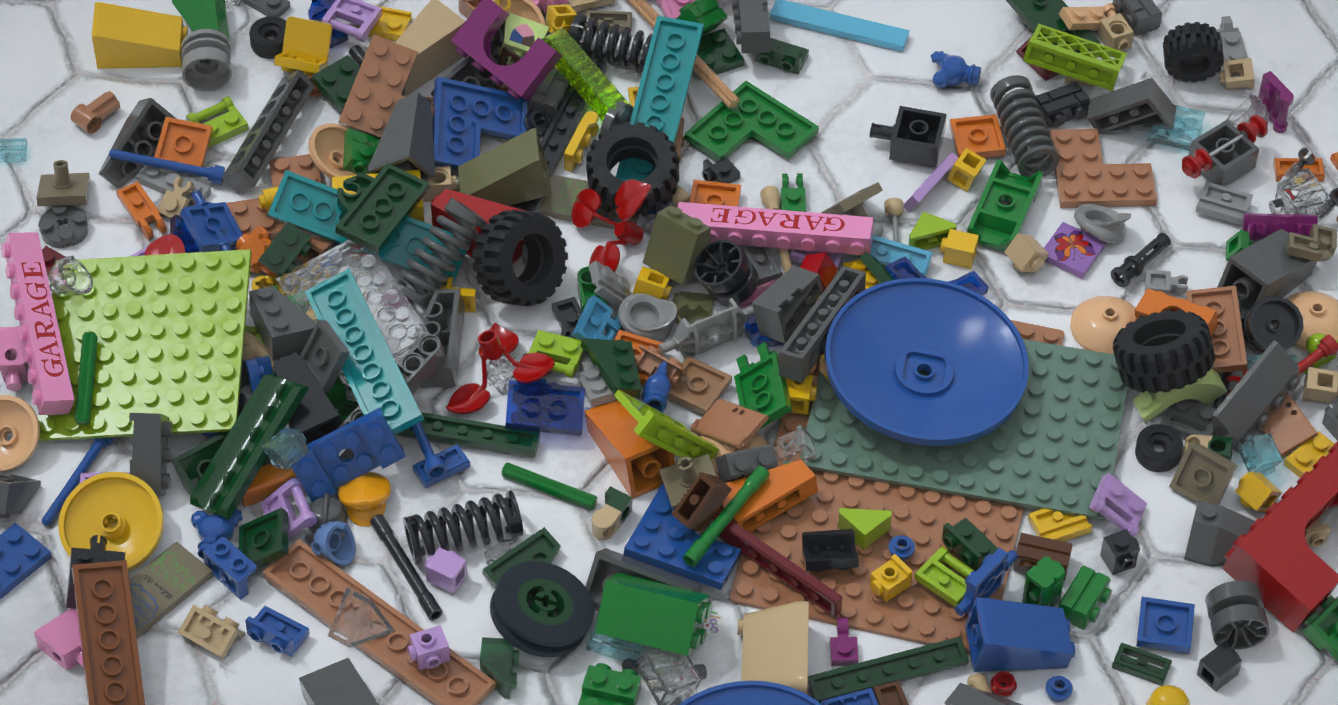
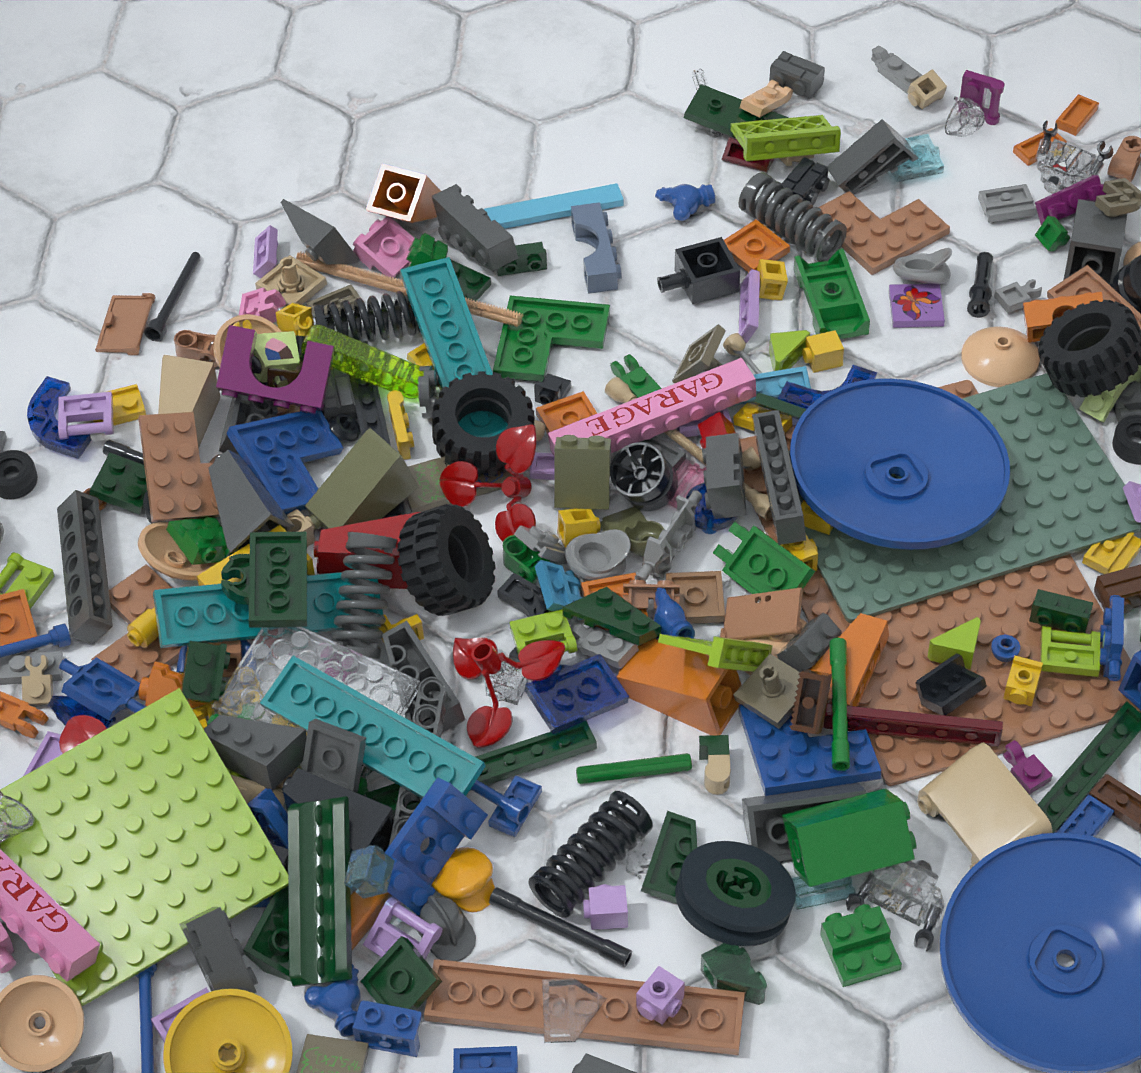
camera: 30 degrees left, 0 degrees up
green axle [75,331,98,425] -> none
yellow bracket [274,16,332,76] -> none
medium blue helmet [311,521,356,565] -> none
clear brick [774,425,816,465] -> none
tan brick [1004,233,1050,273] -> none
tan brick [1098,13,1134,51] -> none
black tyre [1163,22,1224,83] -> none
dark grey brick [1182,115,1268,186] -> none
none -> sand blue arch [571,202,622,294]

